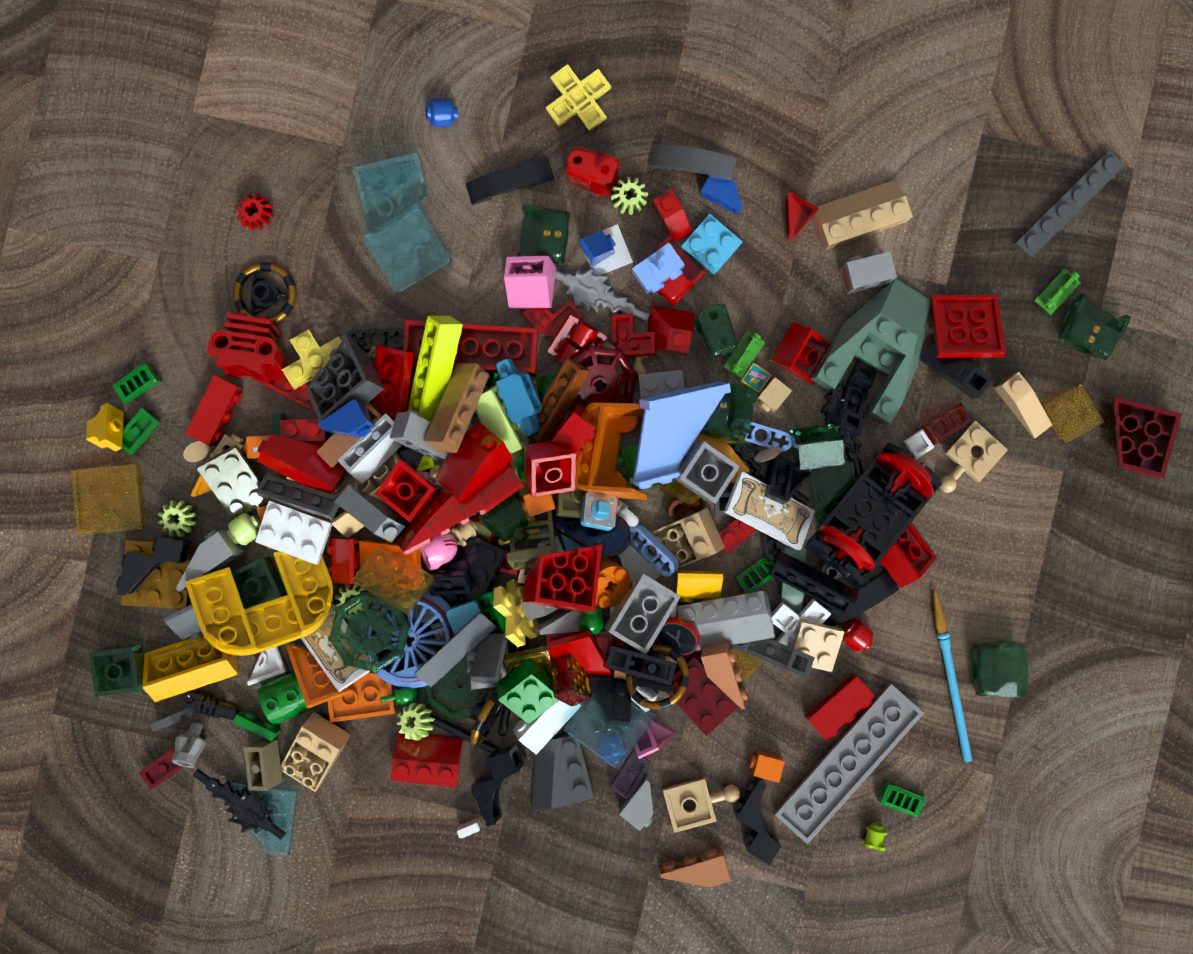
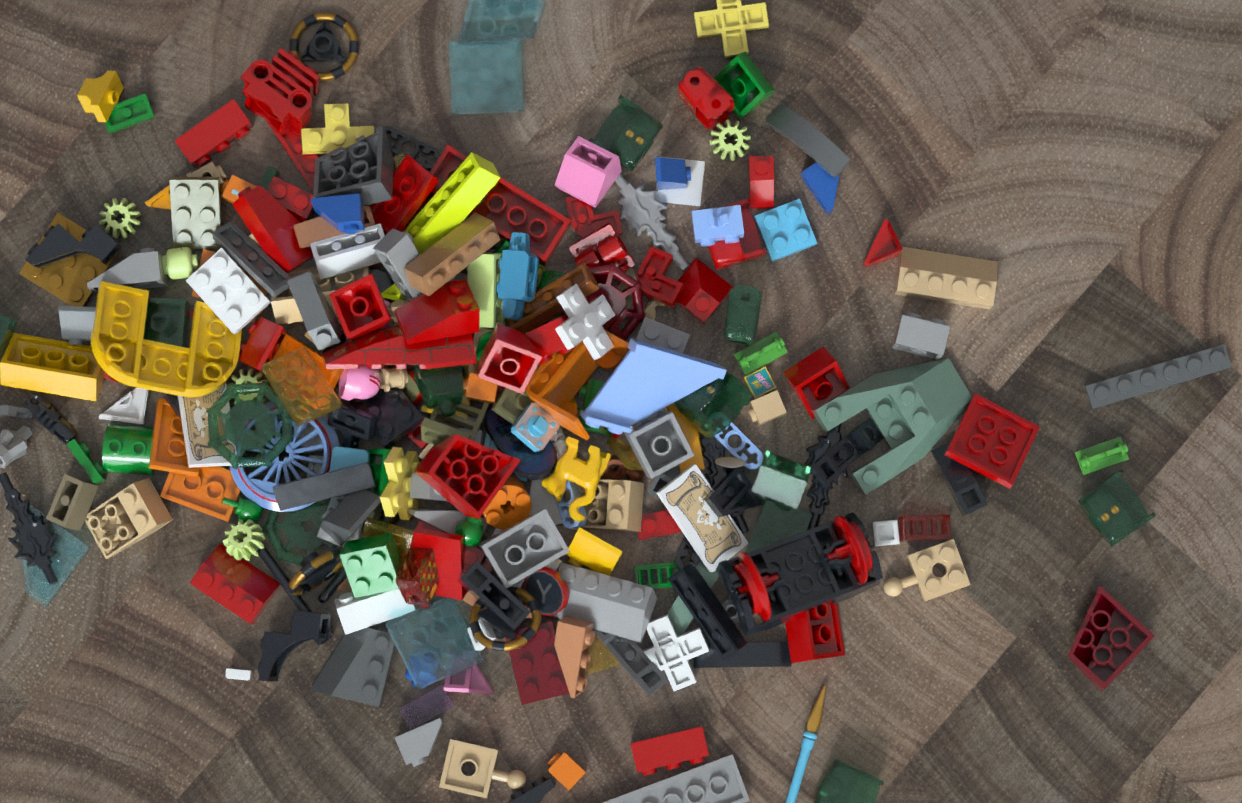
camera: 35 degrees right, 5 degrees down
clear yellow plate [71,464,145,535] -> none
green slope [113,362,162,404] -> none
tan sticker [183,441,210,462] -> none
black slope [466,158,555,205] -> none
black wing [589,676,631,725] -> none
plate [792,619,844,672] -> none
red head [841,619,874,652] -> none
tan slope [993,372,1052,439] -> none
clear yellow plate [1042,384,1104,444] -> none
none -> yellow animal [542,436,611,522]
none -> white plate [555,284,615,360]
none -> green brick [714,52,775,119]

